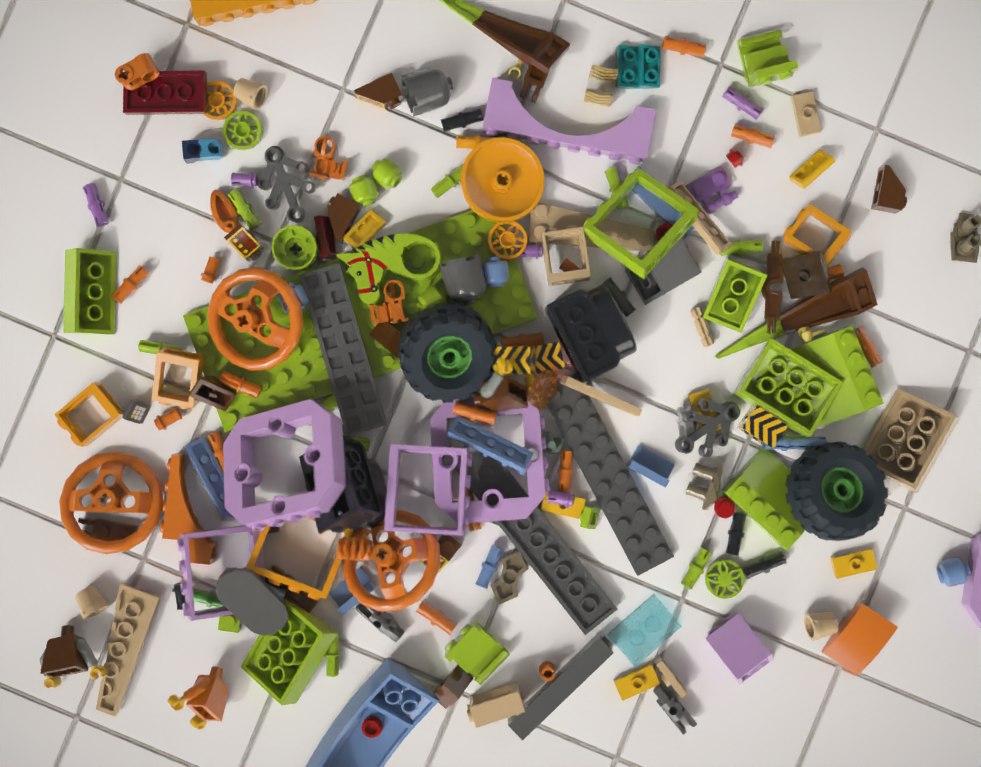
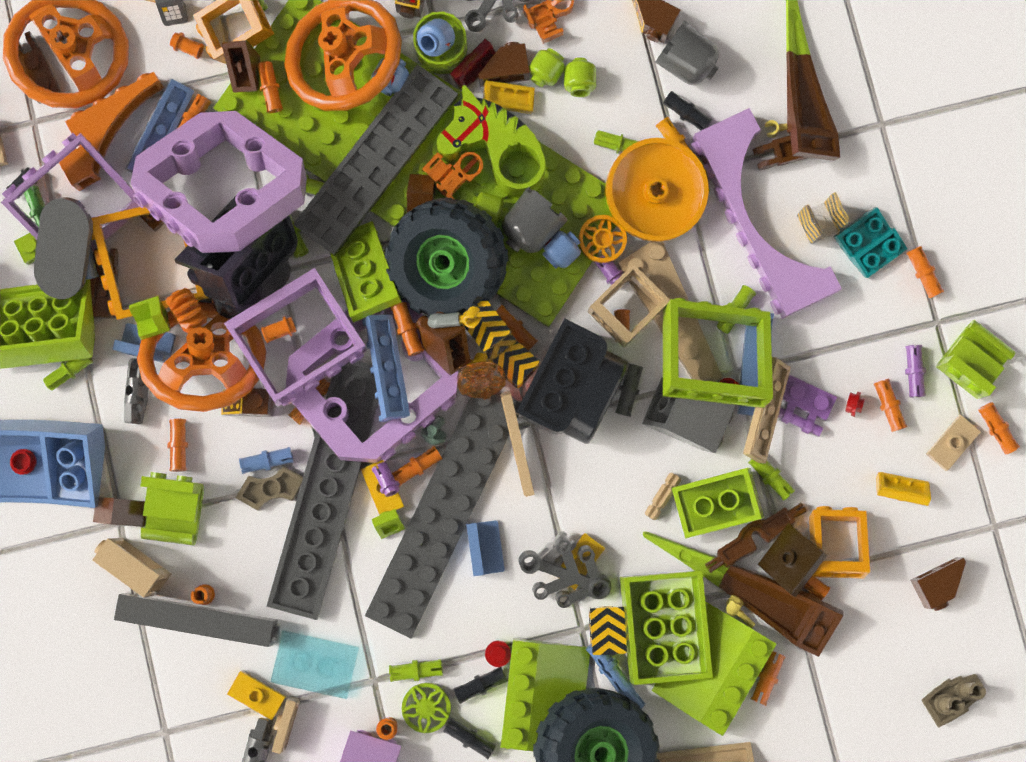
camera: 60 degrees right, 5 degrees down
dark tan connector [686,462,723,510] -> none
none -> lime panel [129,296,170,340]
none -> orange pin [261,316,297,343]
none -> lime plate [330,221,402,322]
none -> orange pin [376,717,398,740]
none -> medium blue head [417,19,455,57]
none -> orange pin [978,402,1020,455]

